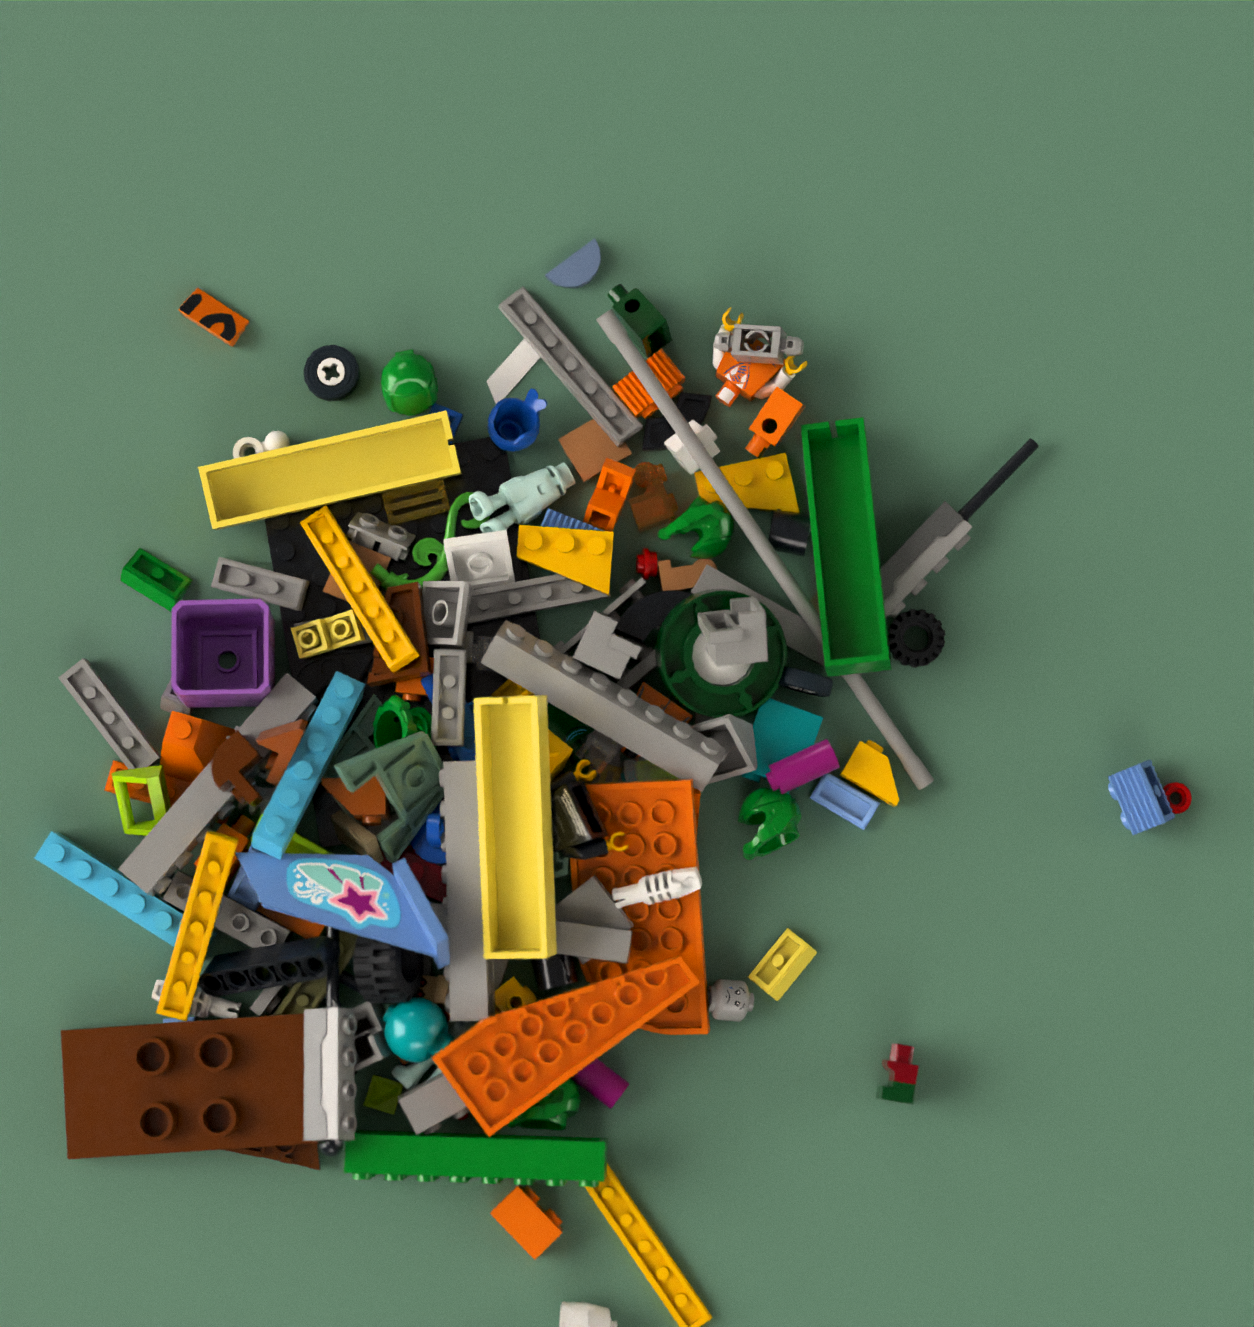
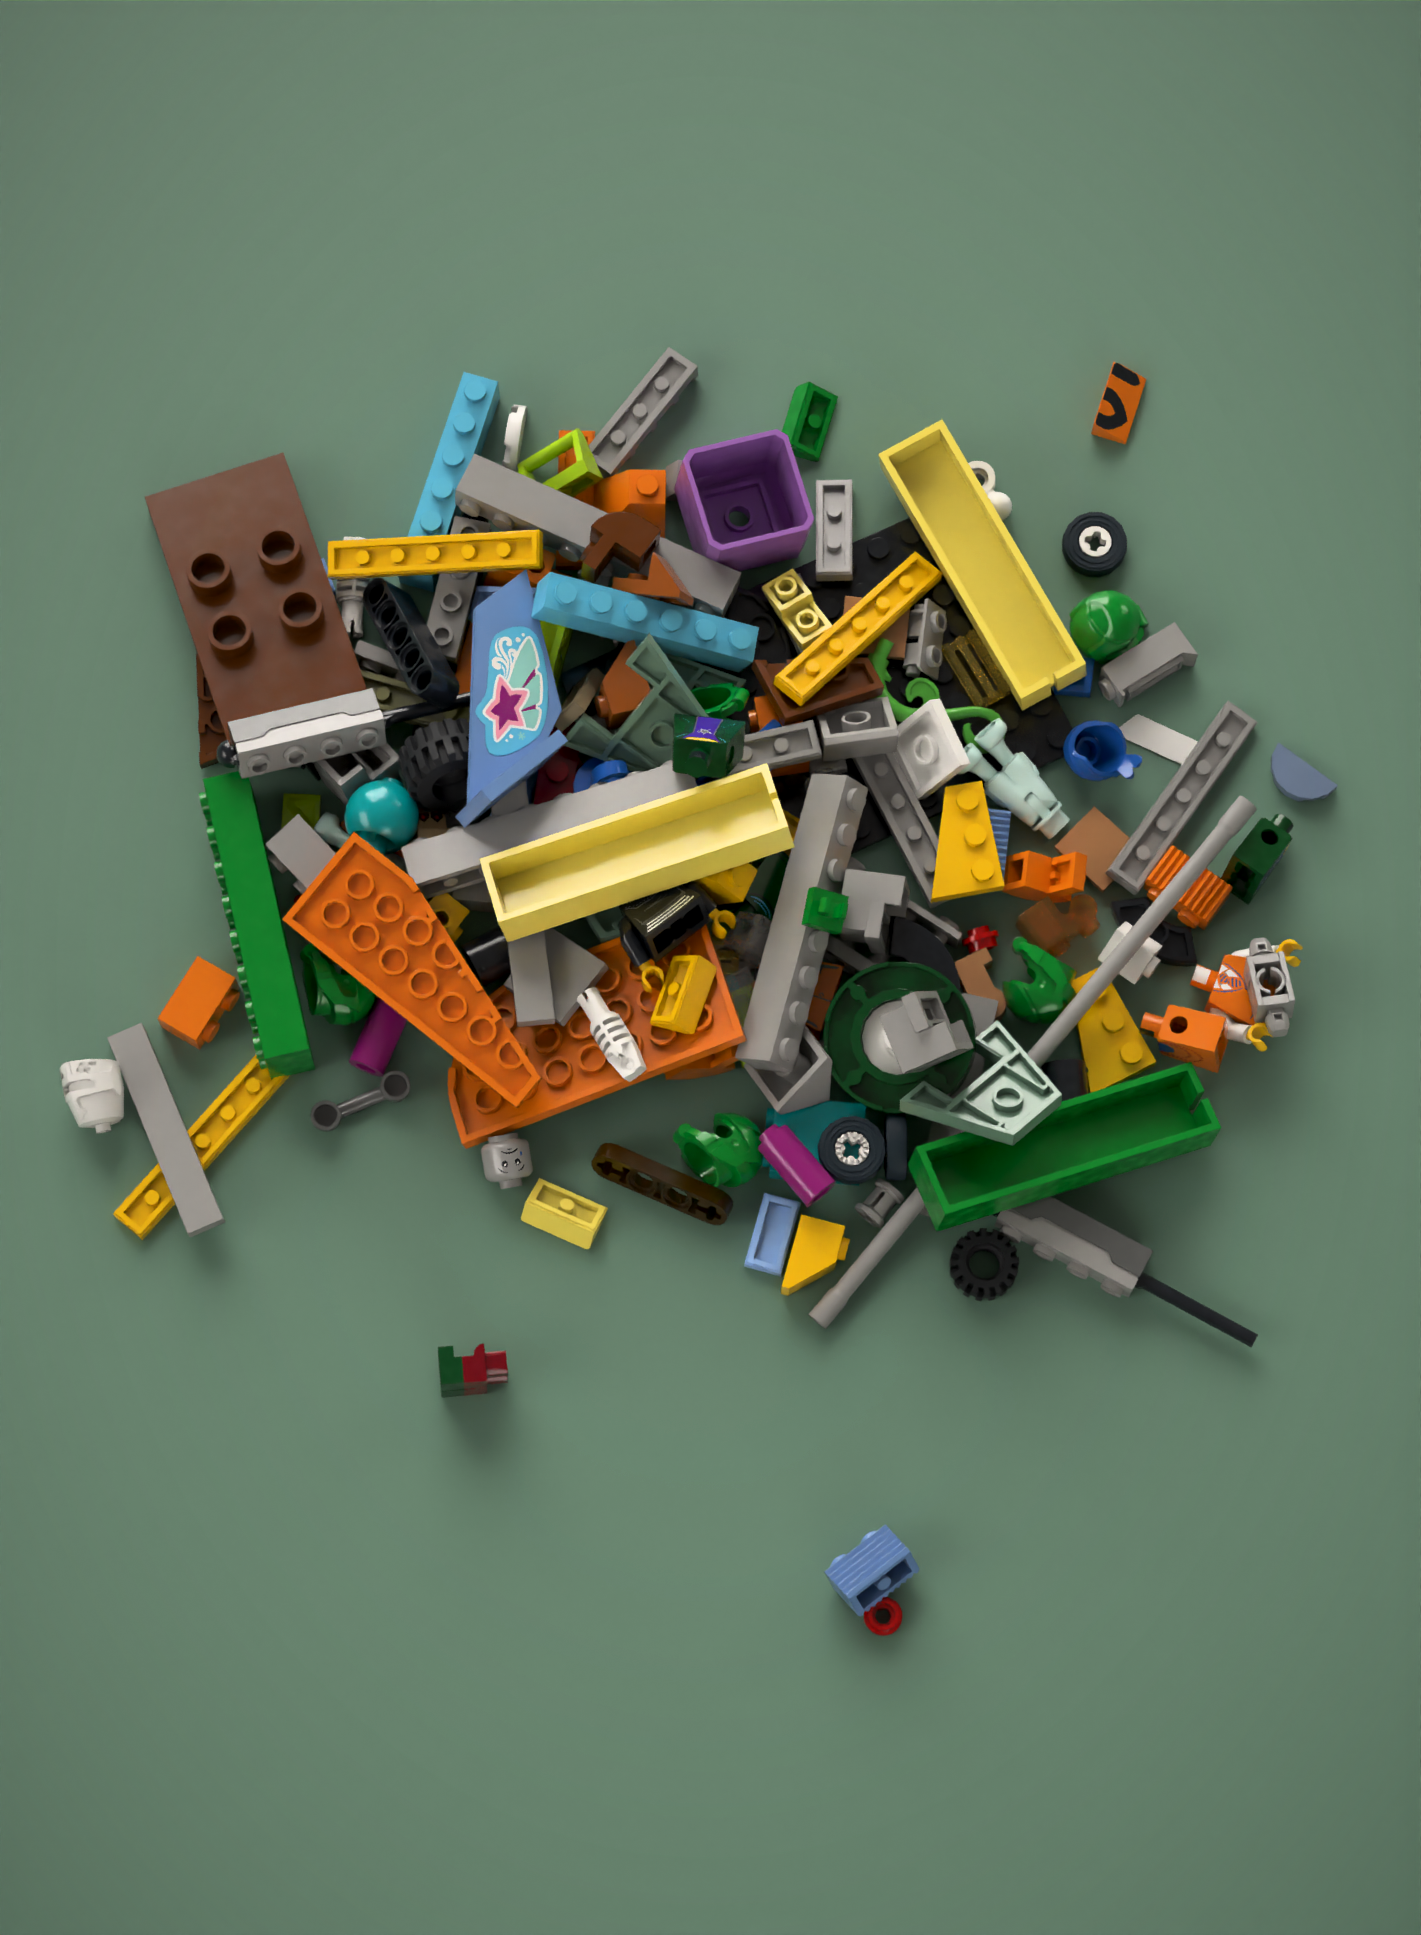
camera: 70 degrees right, 10 degrees down
none -> light grey tile [107,1023,225,1238]
none -> dark grey bar [310,1071,410,1132]
none -> white tile [502,404,528,472]
none -> dark brown beam [591,1143,733,1225]
none -> yellow slope [650,955,717,1034]
none -> dark green torso [672,713,746,778]
none -> green tile [801,887,849,934]
none -> black bush [818,1116,886,1185]
none -> light grey bush [855,1178,904,1229]
none -> sand green wing [899,1020,1062,1146]
none -> light grey window [1098,622,1198,708]

